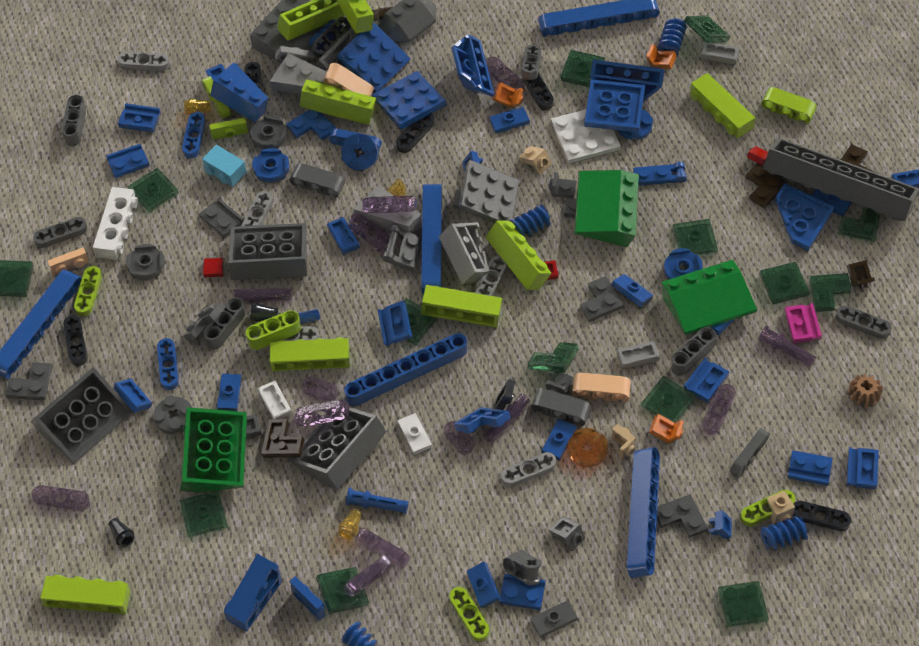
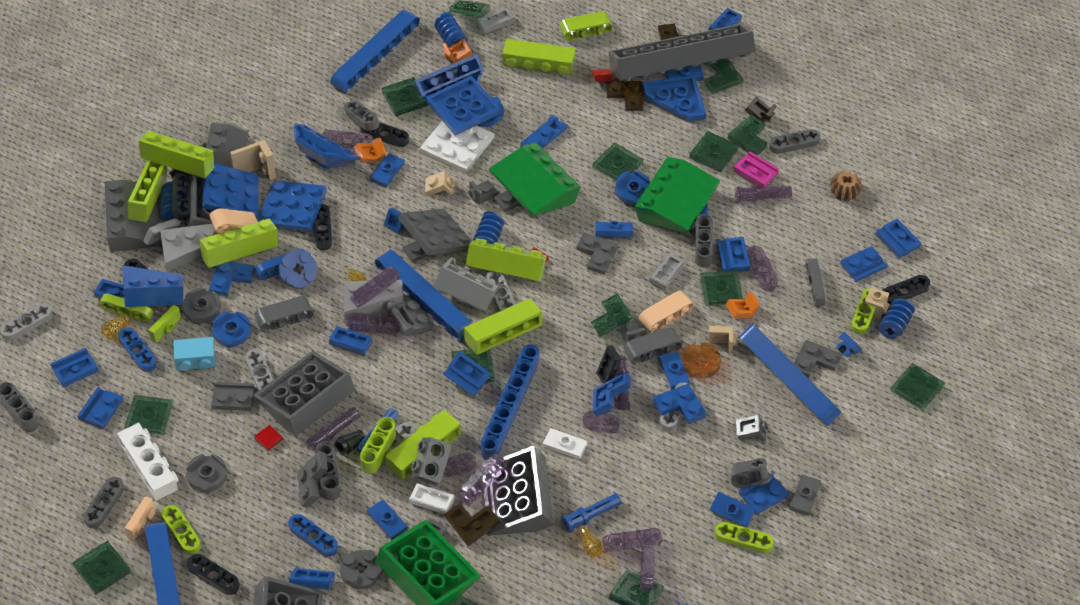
camera: 45 degrees left, 5 degrees down
none -> tan bracket [231,140,276,180]
none -> dark grey brick [411,437,452,484]
none -> blue plate [653,384,707,424]

